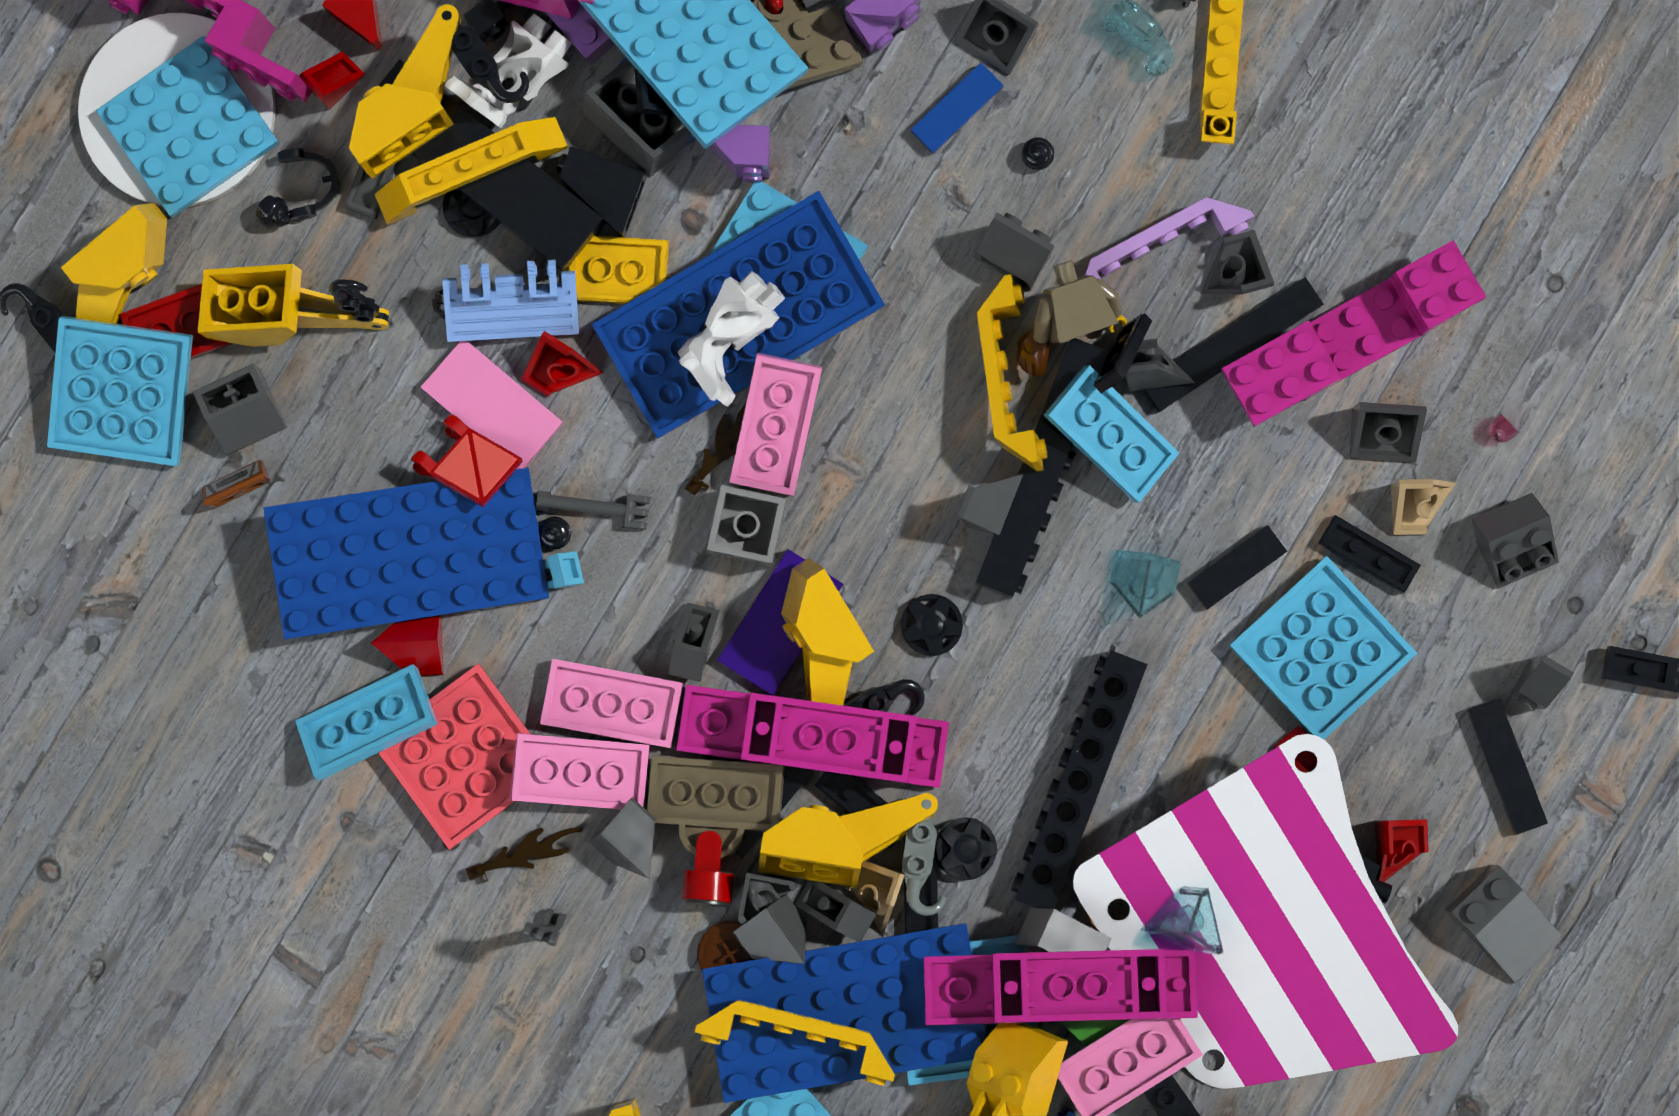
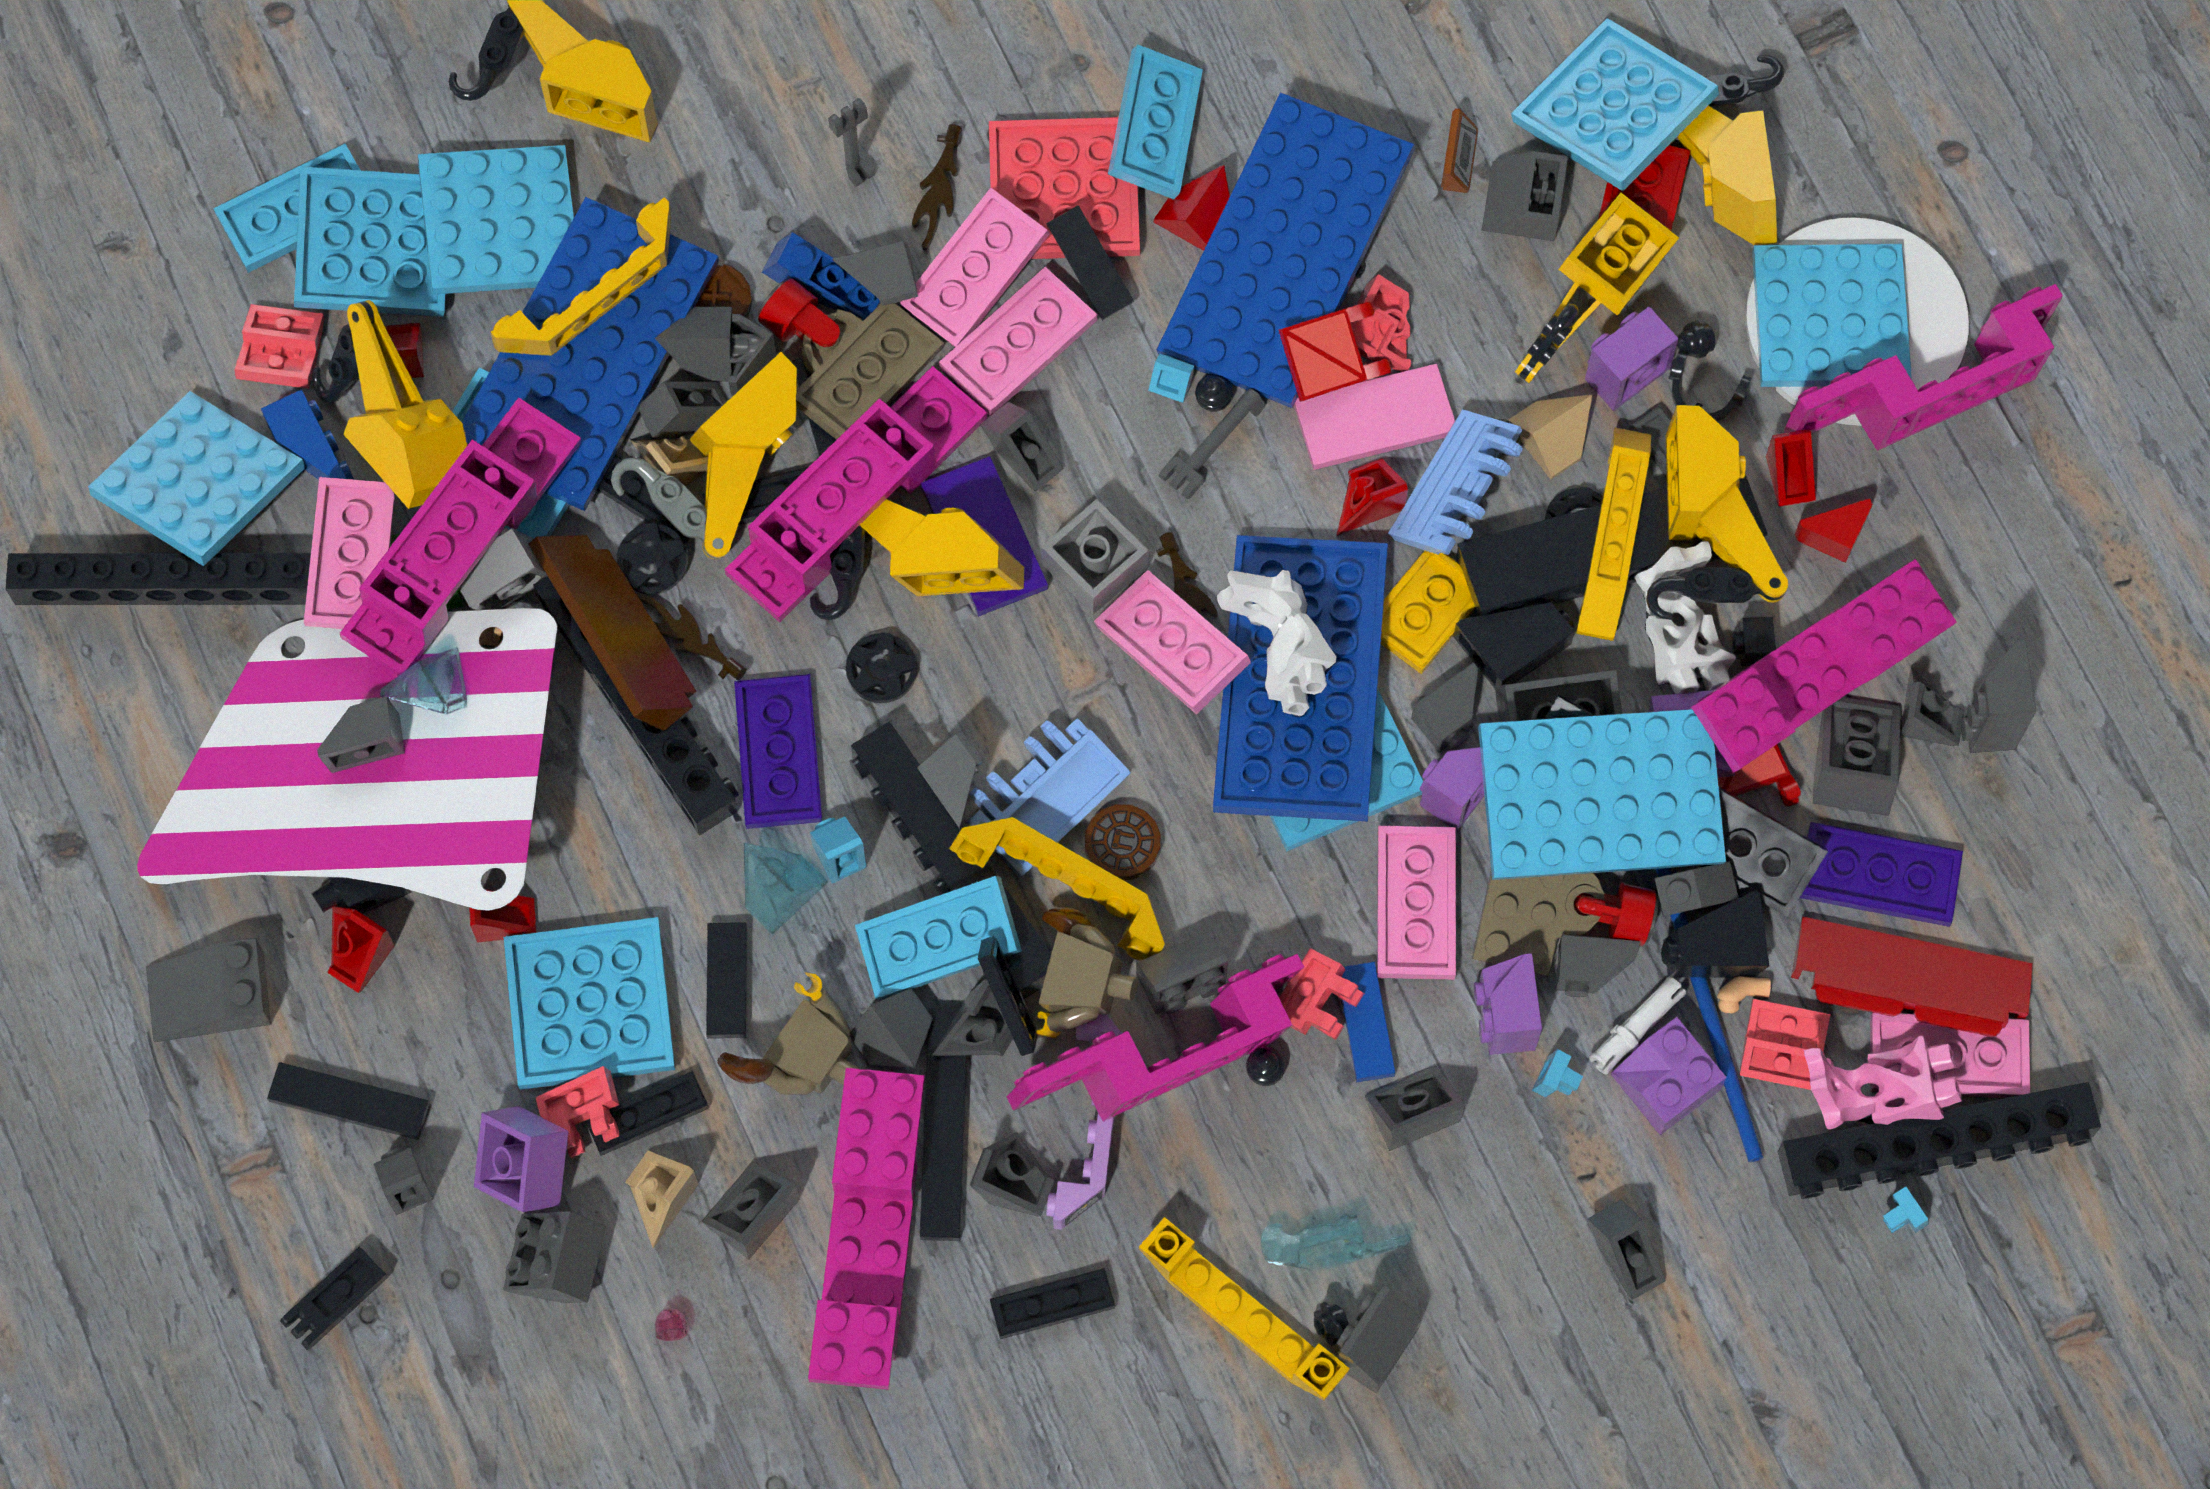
camera: 120 degrees right, 15 degrees down
none -> dark grey slope [317,696,405,773]
none -> medium lavender slope [474,1106,568,1212]
none -> reddish brown slope [528,535,697,731]
none -> coral plate [535,1066,619,1158]
none -> dark brown piece [637,593,747,680]
none -> dark tan torso [717,972,860,1095]
none -> dark purple tile [734,674,823,829]
none -> blue slope [761,232,880,321]
none -> medium azure slope [810,816,867,884]
none -> dark grey slope [850,988,934,1068]
none -> light blue hinge [967,718,1131,878]
none -> black tile [990,1268,1115,1340]
none -> dark pink bracket [1007,954,1304,1122]
none -> black tile [1046,205,1134,321]
none -> tile [1085,804,1161,881]
none -> coral plate [1279,948,1364,1040]
none -> coral slope [1351,274,1411,372]
none -> bright pink plate [1377,826,1456,980]
none -> dark grey slope [1411,662,1478,753]
none -> tan slope [1508,394,1593,479]
none -> medium lavender slope [1585,307,1679,411]

